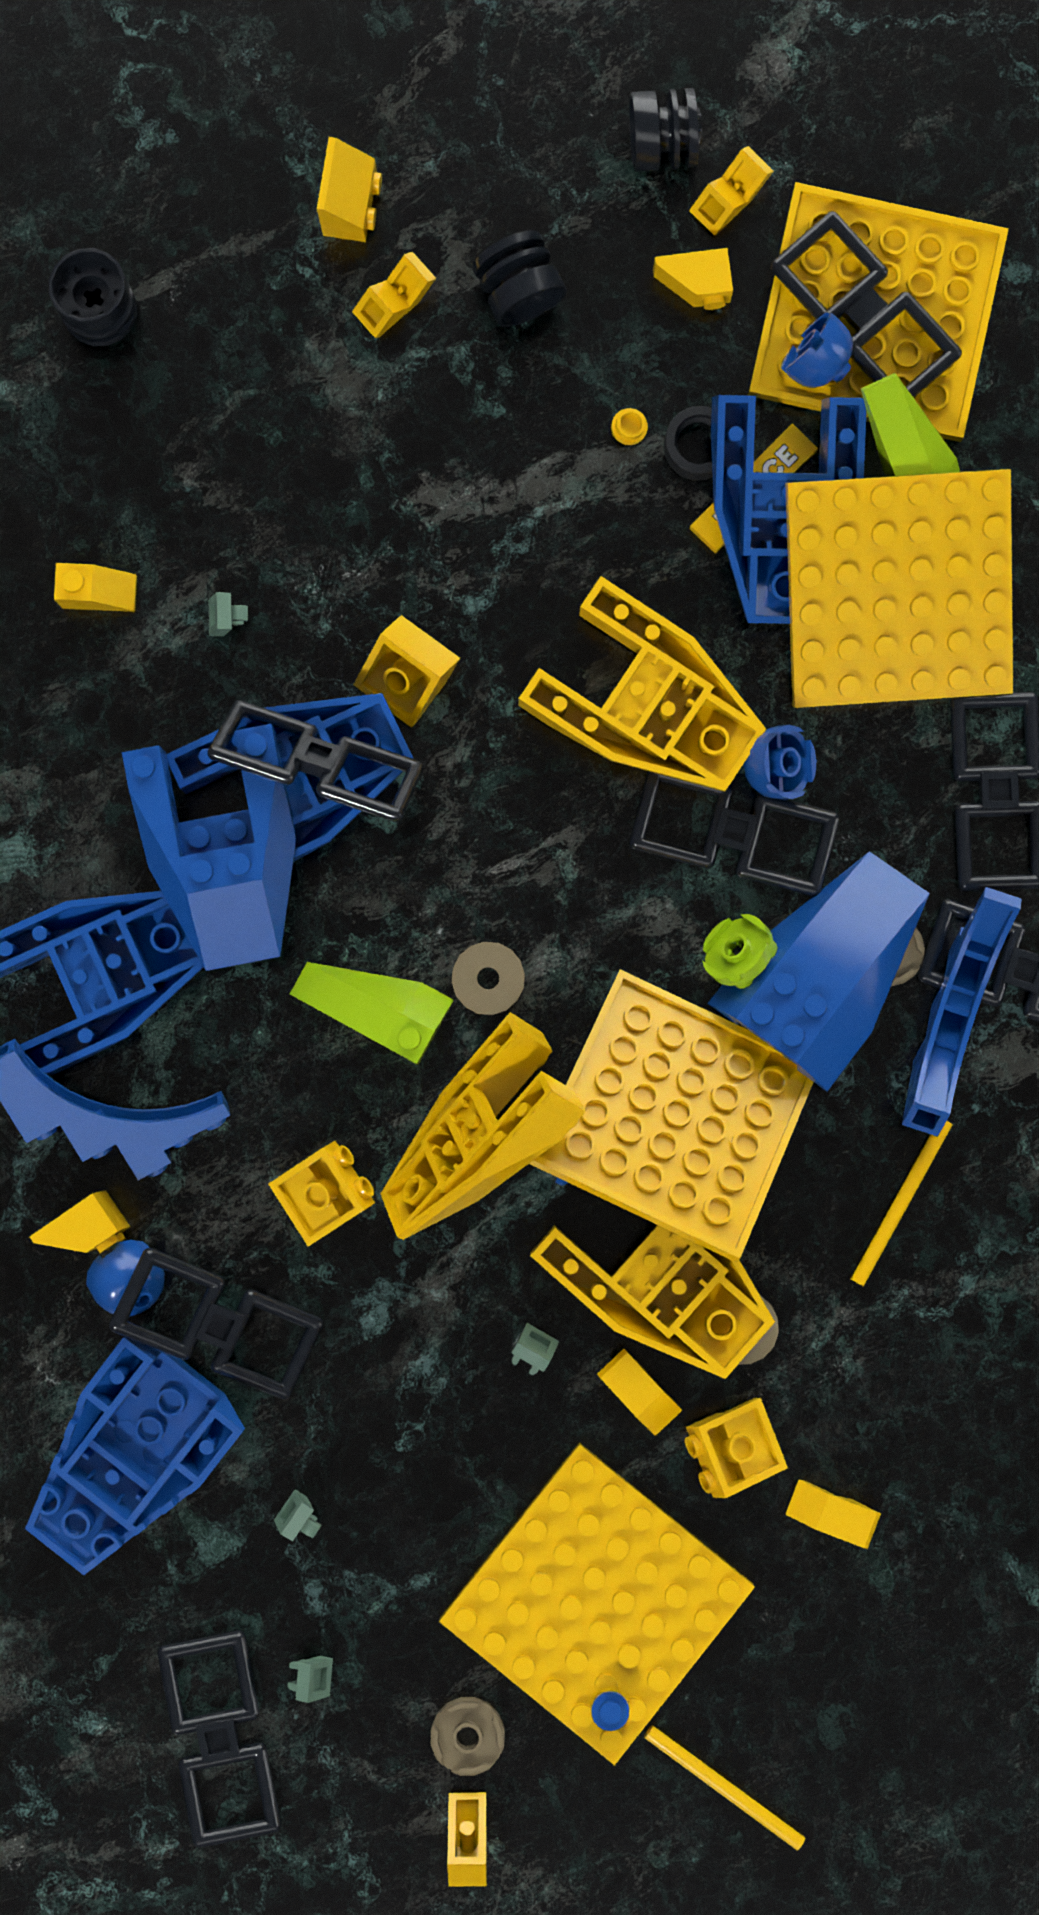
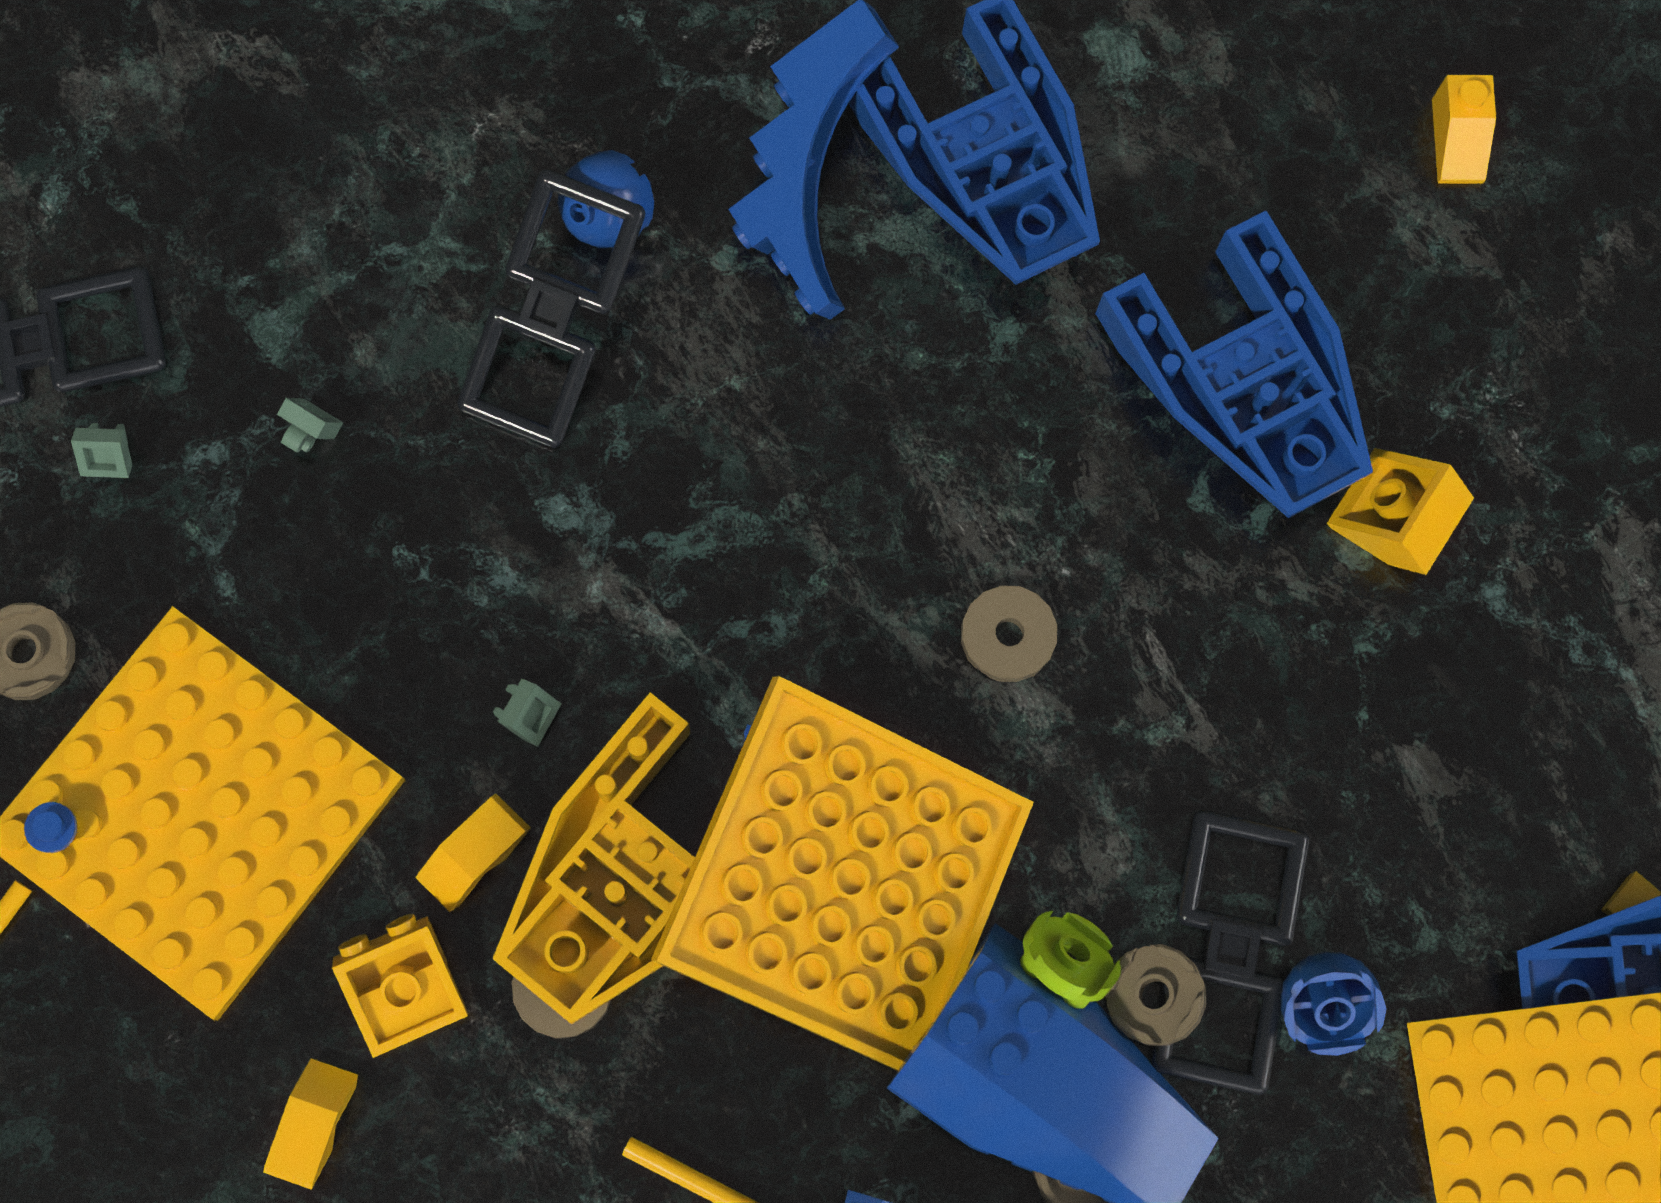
camera: 80 degrees right, 10 degrees down
blue wedge [25,1337,245,1575] -> none
yellow slope [30,1190,130,1253] -> none
blue wedge [122,724,297,971] -> none
black bar [207,700,424,822] -> none
sand green tile [208,592,248,636] -> none
yellow plate [268,1141,375,1246] -> none
lime wedge [290,962,454,1065] -> none
yellow wedge [381,1012,586,1240] -> none
yellow wedge [519,576,766,792] -> none
none -> dark tan tile [1105,944,1207,1046]

